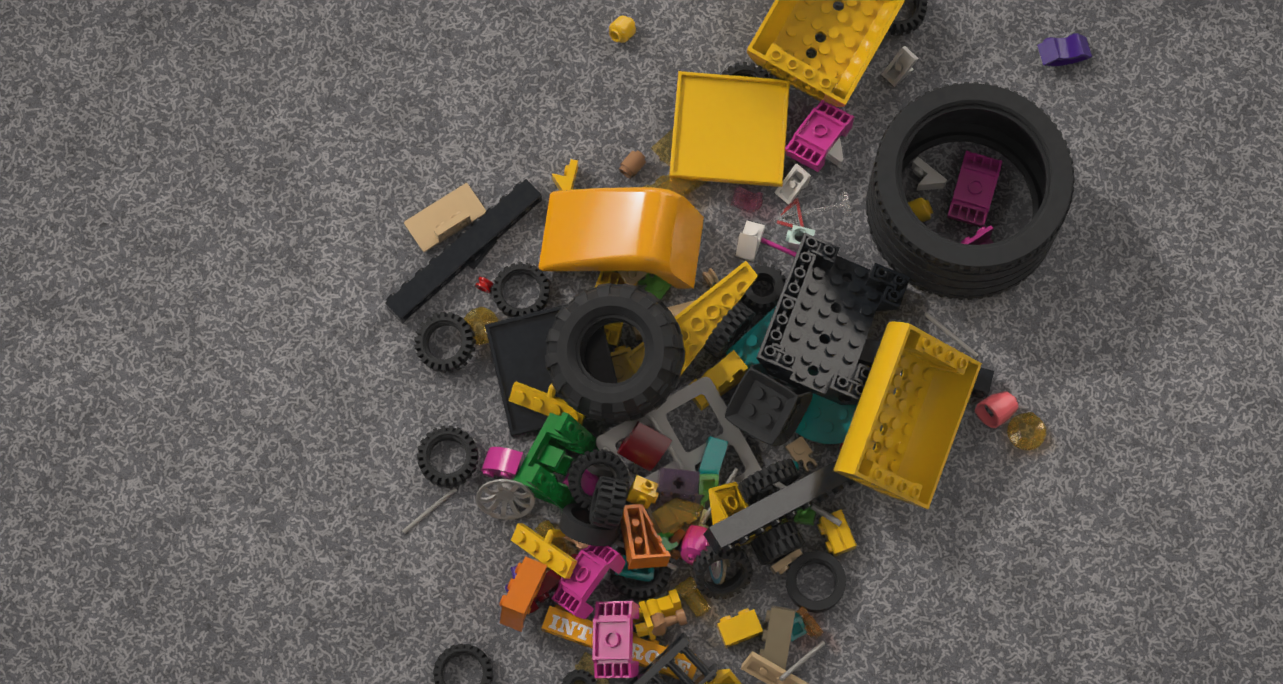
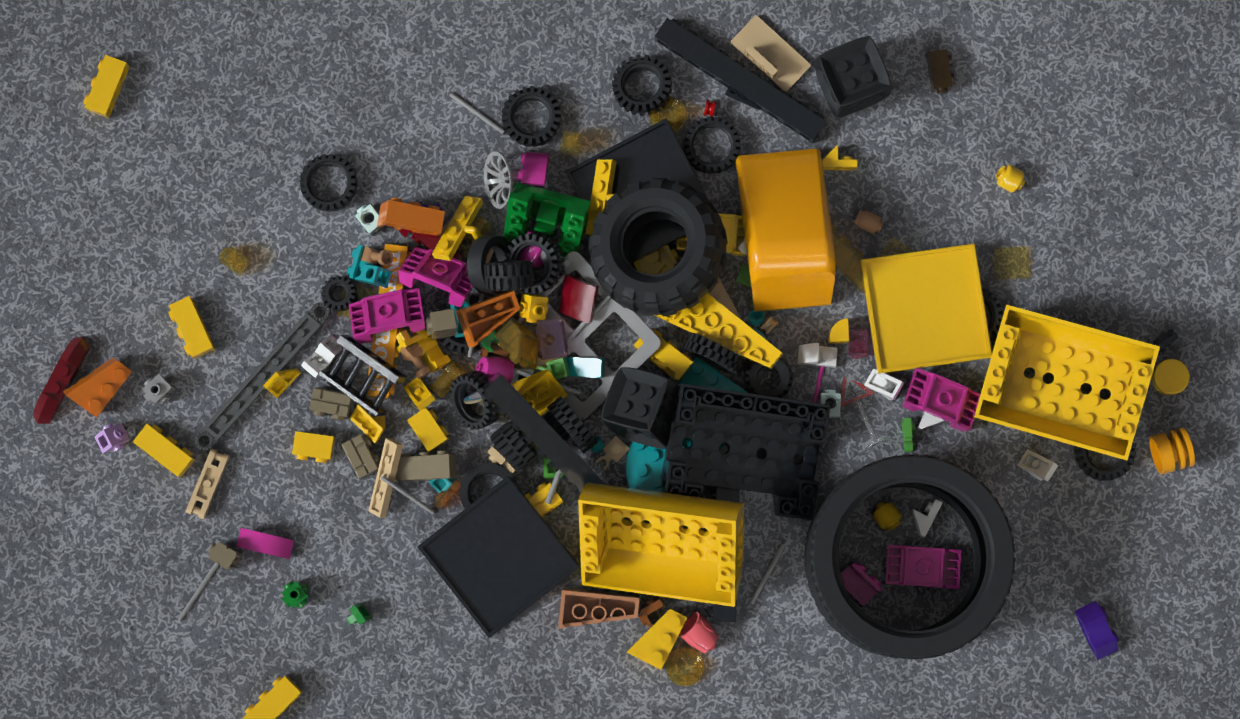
camera: 80 degrees right, 10 degrees up
none -> teal hips [346,245,393,288]
none -> light aqua brick [355,204,385,236]
none -> yellow slope [403,377,435,411]
none -> black tile [417,475,580,638]
none -> dark tan brick [426,309,456,340]
none -> nougat wedge [558,588,640,629]
none -> clear yellow brick [560,130,583,157]
none -> yellow wedge [627,609,687,670]
none -> dark orange bracket [638,598,663,628]
none -> teal hinge [748,310,764,326]
none -> black piece [814,36,892,118]
none -> yellow brick [828,318,849,344]
none -> bright green plate [902,418,915,452]
none -> dark brown brick [926,49,955,95]
none -> clear yellow piece [993,247,1030,280]

